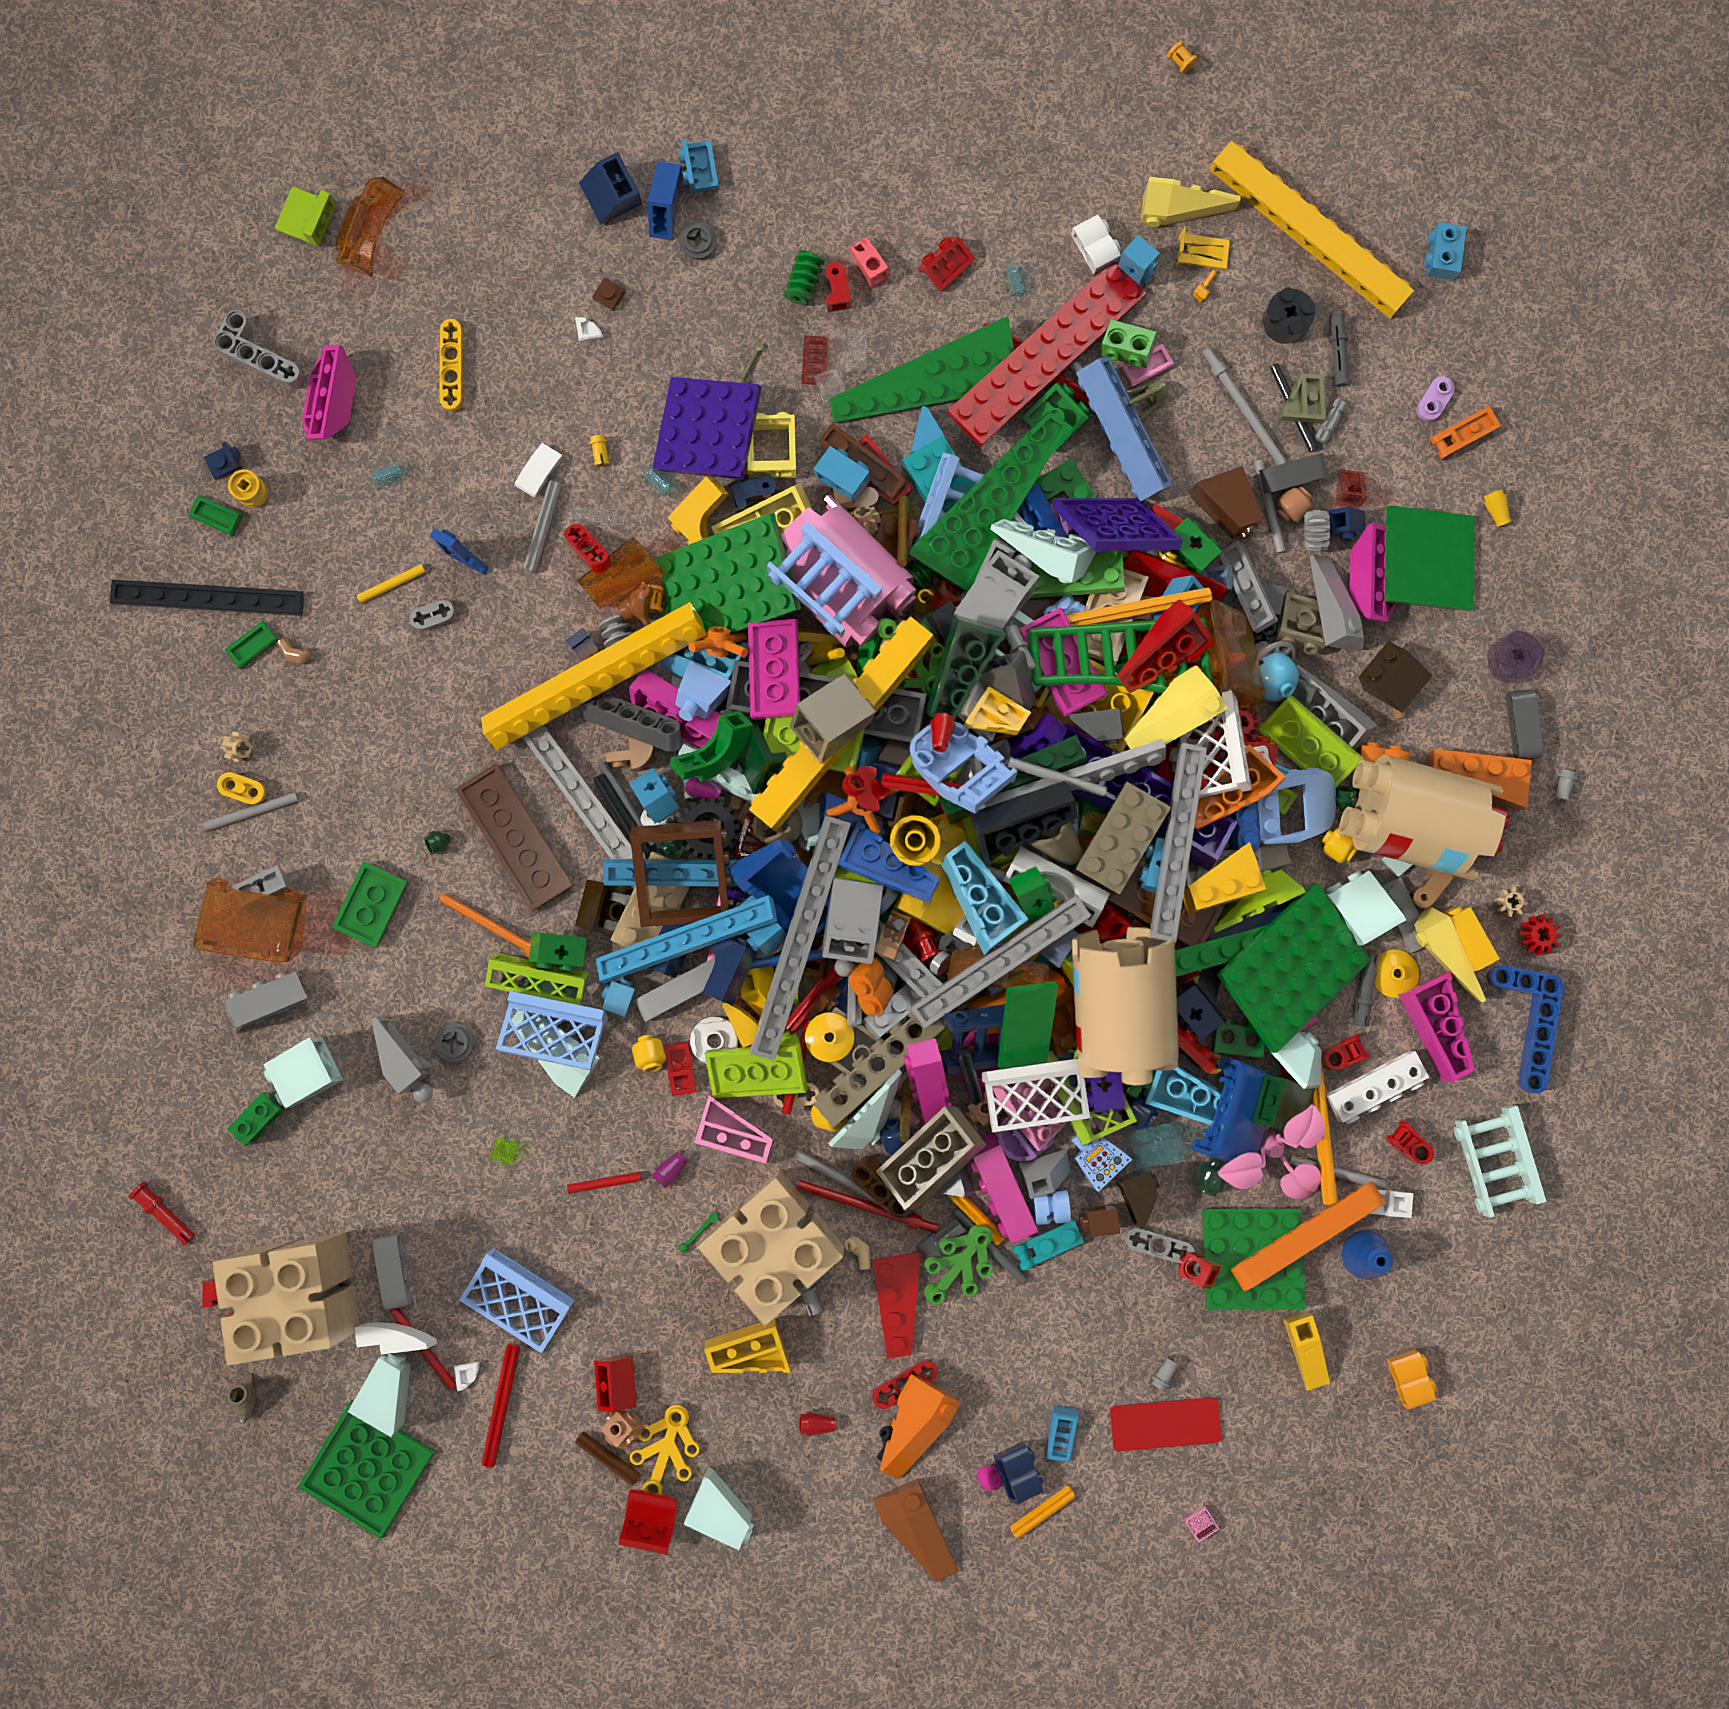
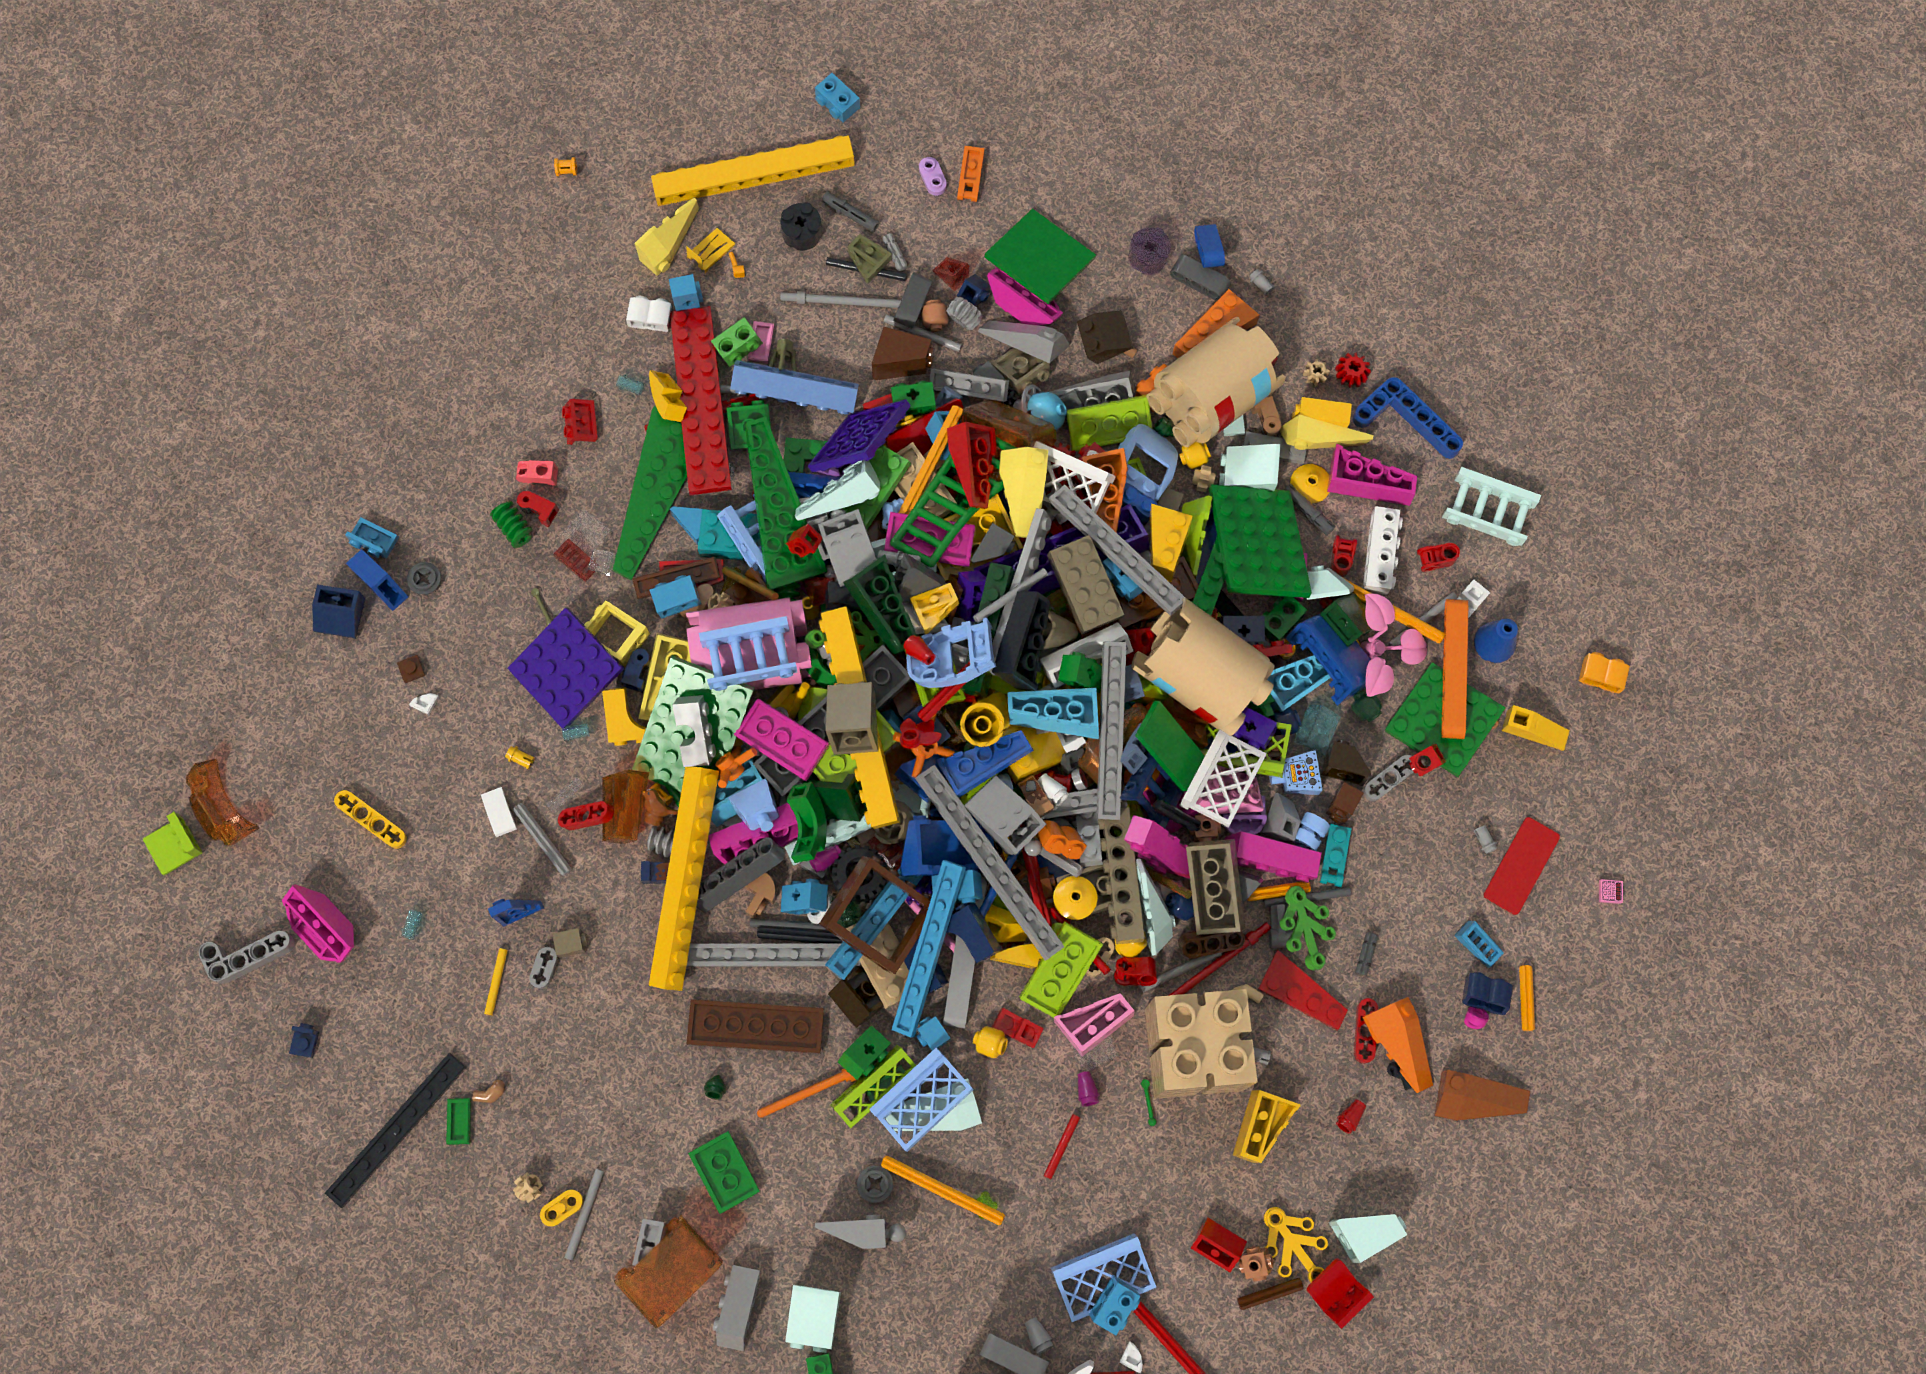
camera: 55 degrees left, 10 degrees down
green tile [188,495,243,537] -> none
yellow wheel [228,470,268,508] -> none
white tile [690,1017,739,1063] -> none
yellow cone [1483,489,1511,527] -> none
none -> dark tan brick [552,928,588,958]
none -> yellow slope [649,370,687,422]
none -> arch [673,695,716,767]
none -> red brick [786,524,823,558]
none -> light orange axle [881,1156,1005,1225]
none -> light grey cone [1024,1317,1054,1355]
none -> white cone [1037,774,1069,806]
none -> dark azure brick [1089,1275,1141,1335]
none -> red piece [1114,957,1157,986]
none -> sand blue slope [1120,723,1148,775]
none -> tan gear [1192,465,1216,492]
none -> blue beam [1194,224,1225,268]
none -> dark grey axle [1356,932,1378,976]

